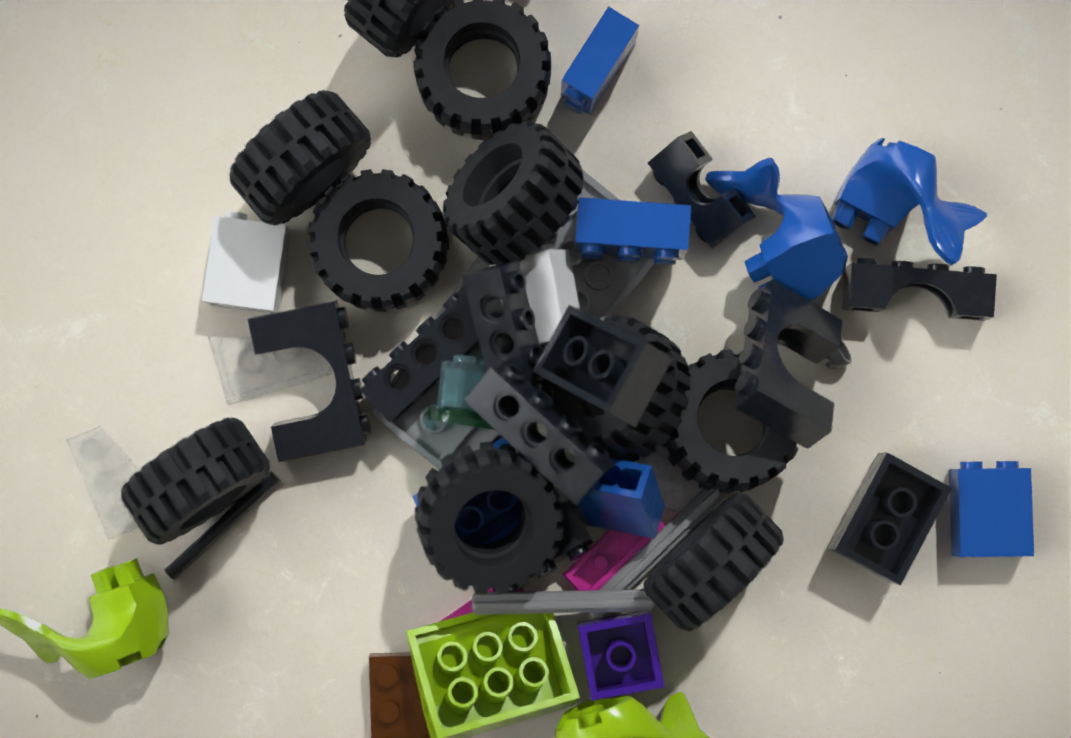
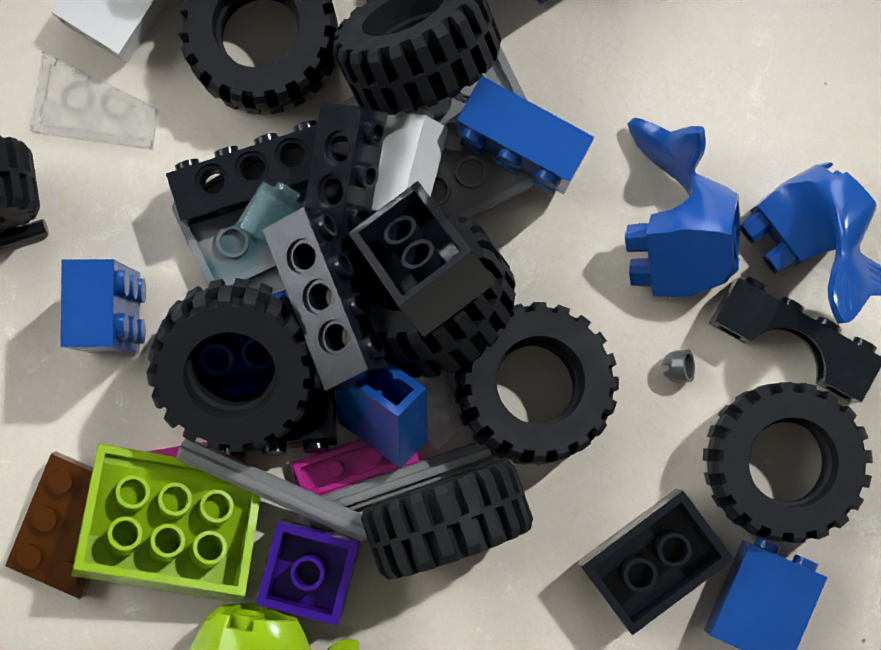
camera: 30 degrees right, 0 degrees up
black arch [247,300,372,462] -> none
clear green tile [426,405,495,430] -> none
black arch [648,131,756,249] -> none
black arch [735,279,843,449] -> none
none -> blue brick [60,259,146,353]
none -> black tyre [703,382,873,544]

